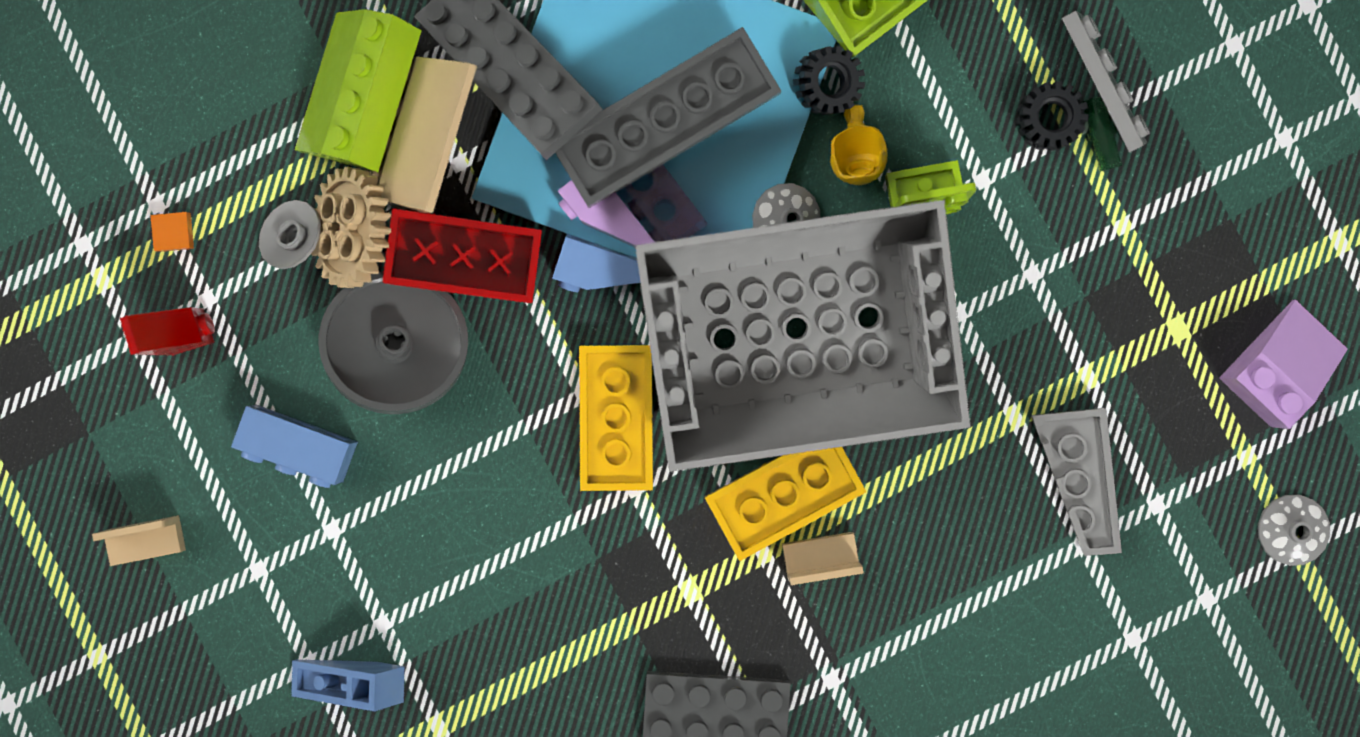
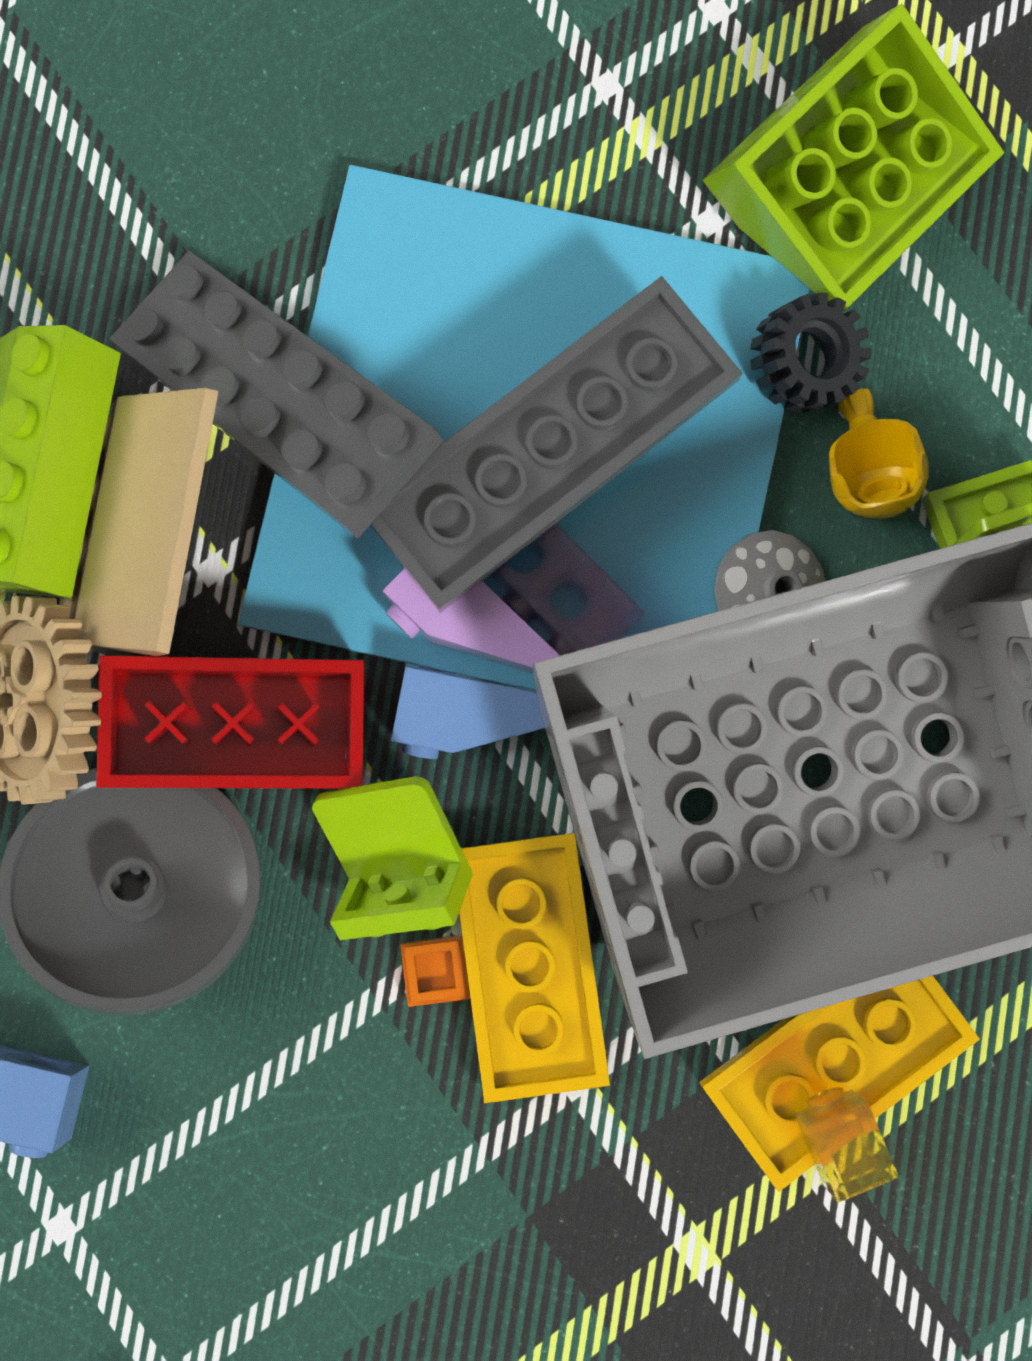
camera: 10 degrees left, 5 degrees down
tan panel [782,532,864,585] -> none
none -> lime bracket [312,776,473,940]
none -> orange tile [400,934,470,1007]
none -> clear yellow brick [794,1087,899,1203]

